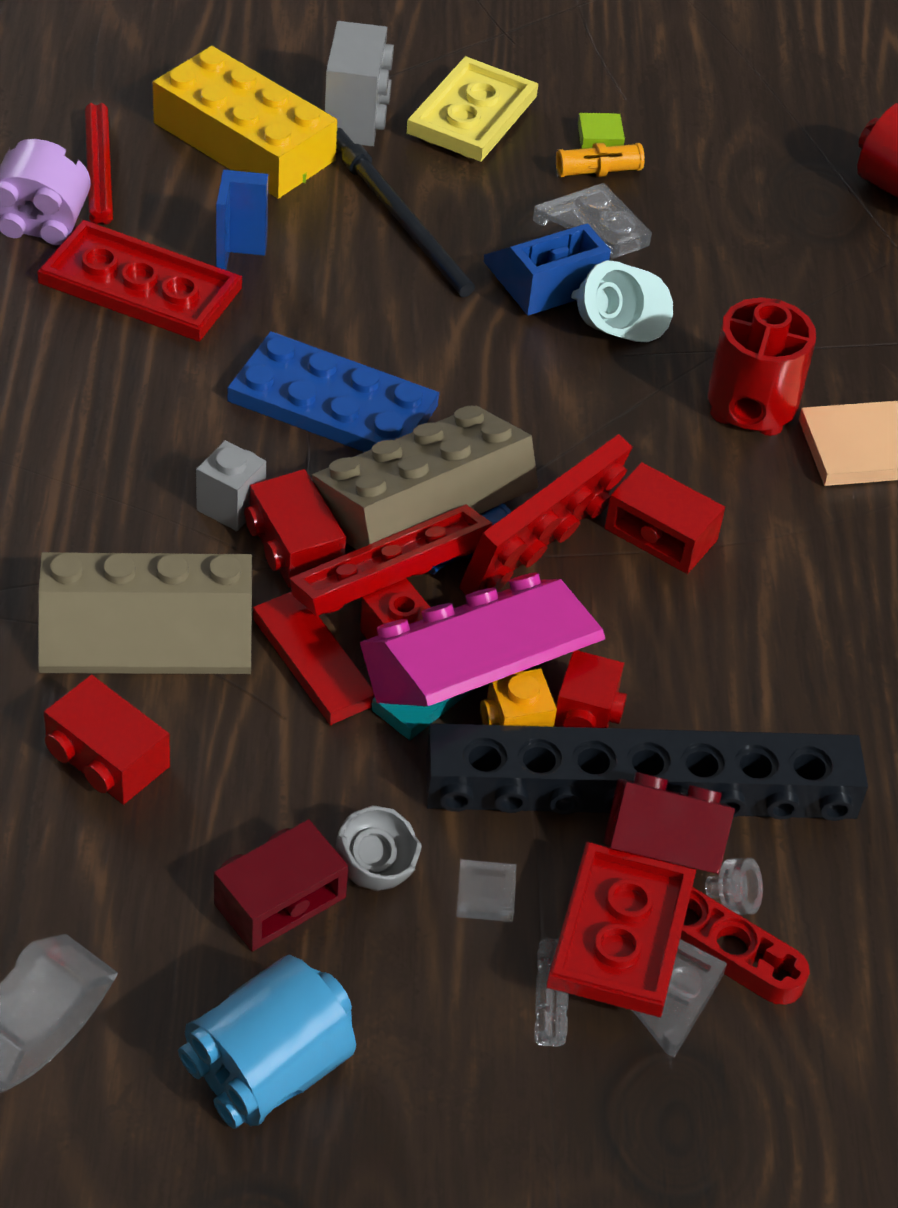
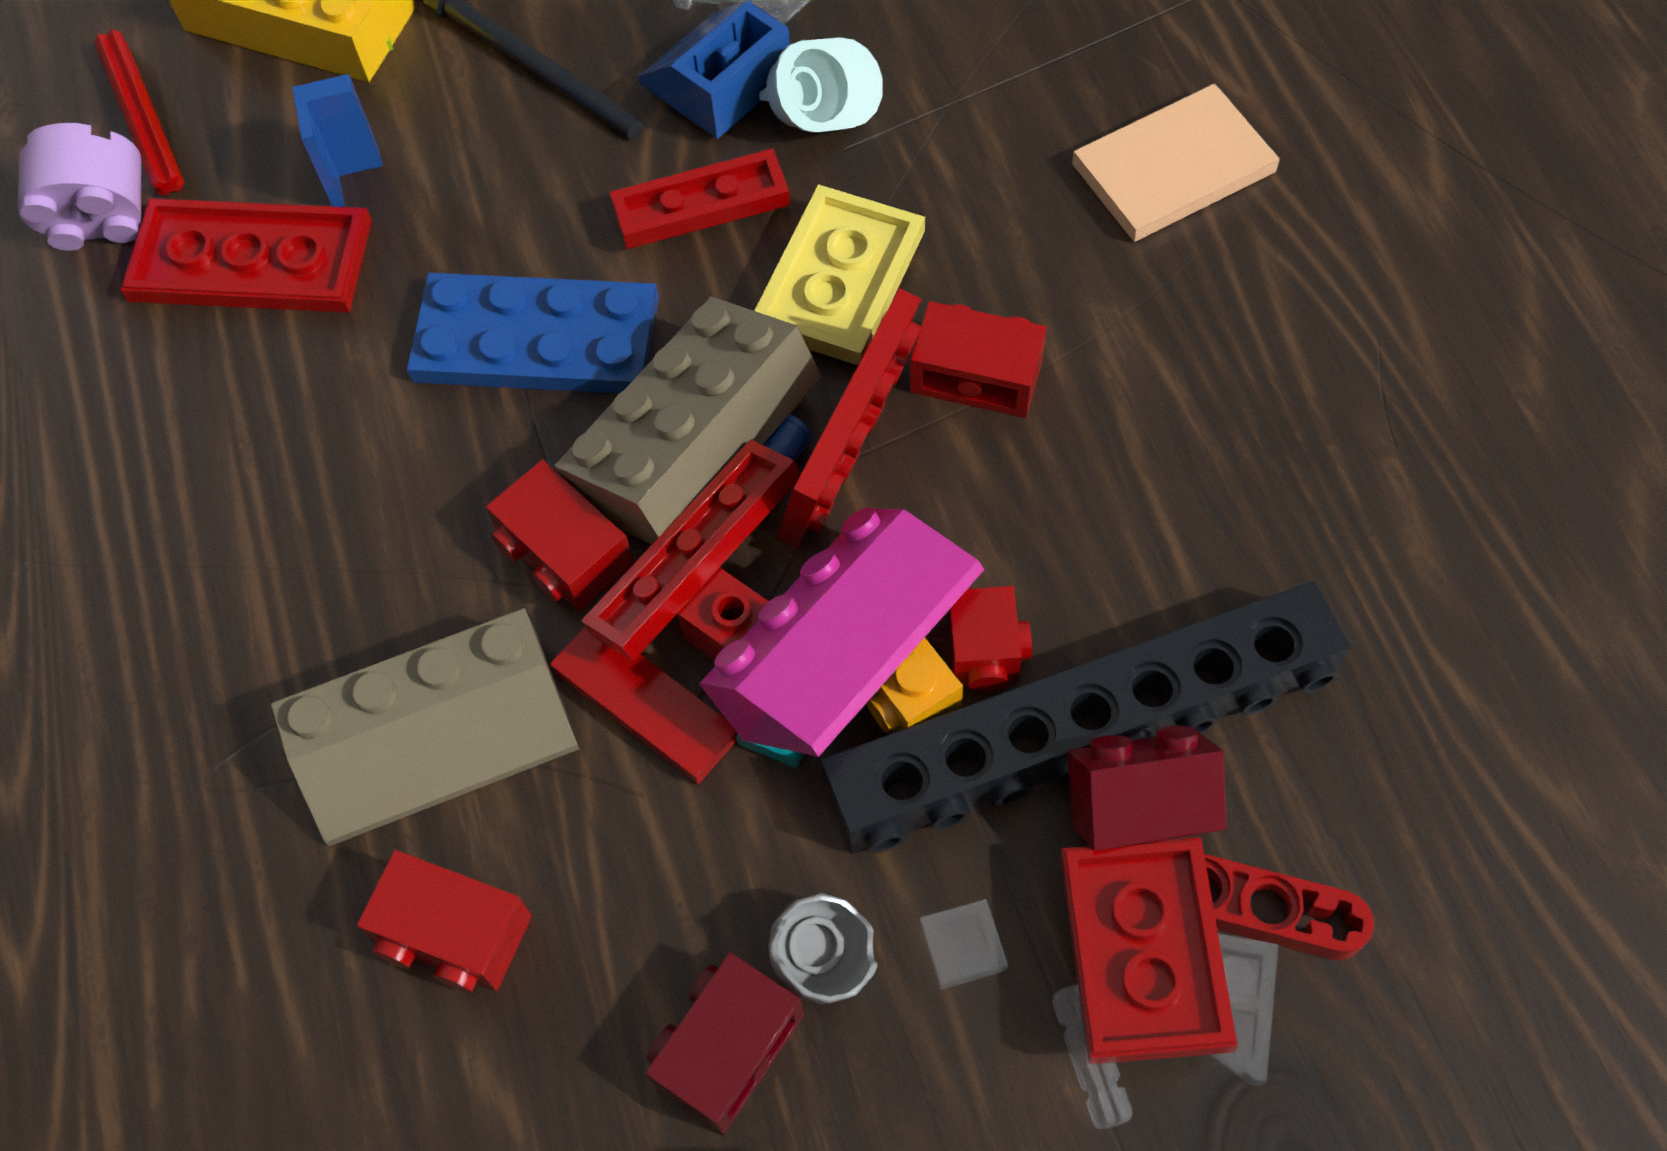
camera: 10 degrees left, 15 degrees up
light grey brick [196,440,266,531] -> none
clear tile [705,858,763,915] -> none
red cylinder [708,297,816,436] -> none
none -> red plate [610,148,790,249]
none -> light yellow plate [754,184,925,365]

